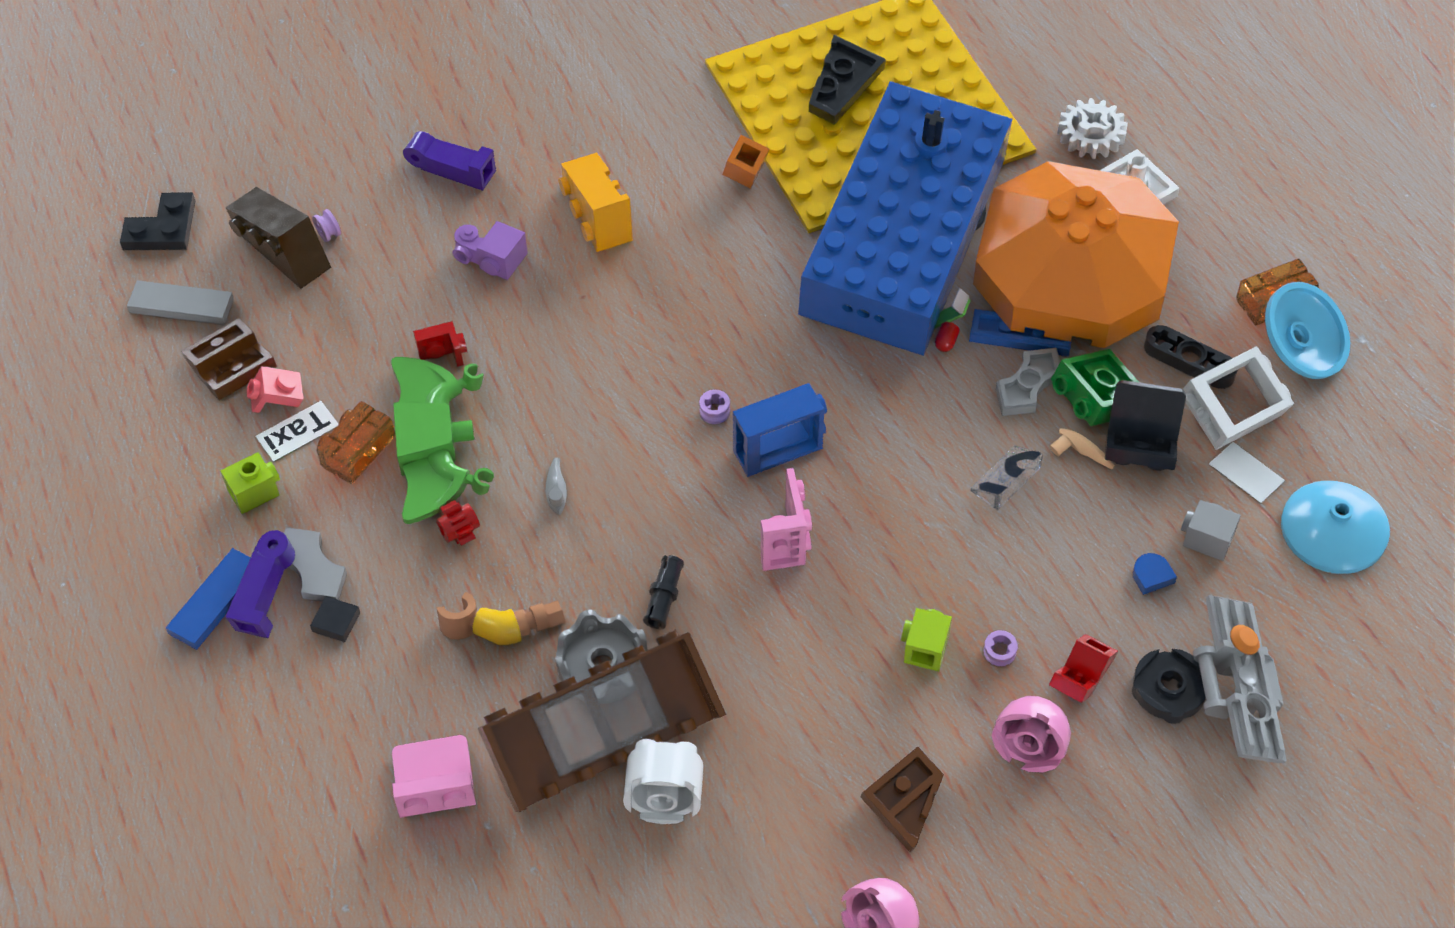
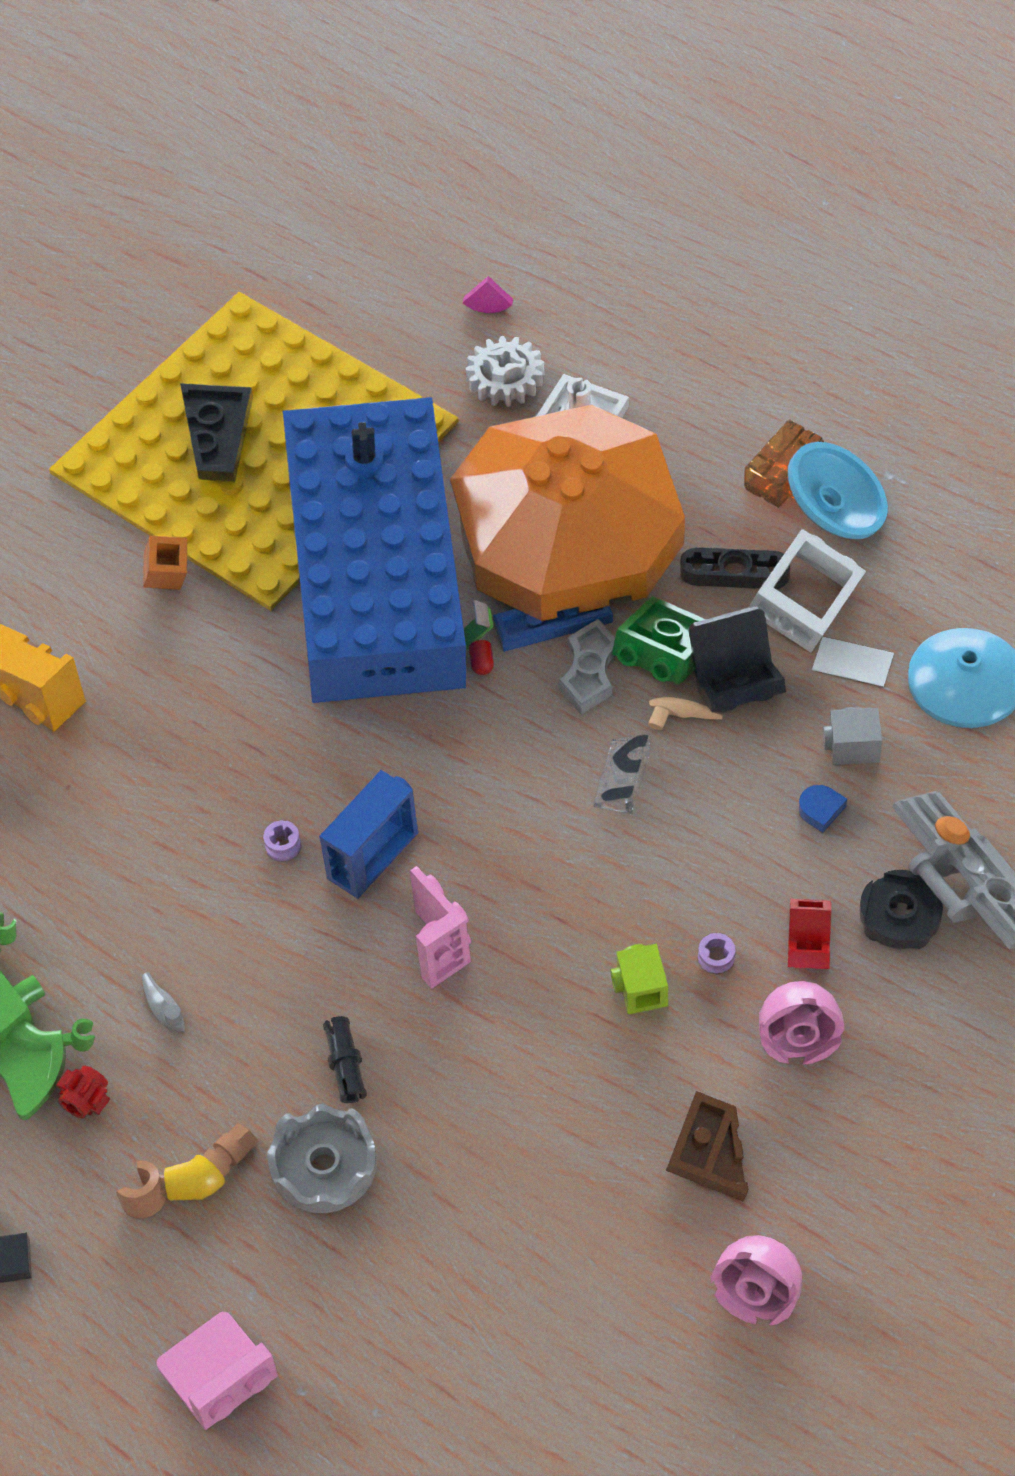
camera: 25 degrees left, 0 degrees up
reddish brown window [478,629,726,812] -> none
white brick [623,739,704,824] -> none
none -> dark pink tile [462,276,513,313]

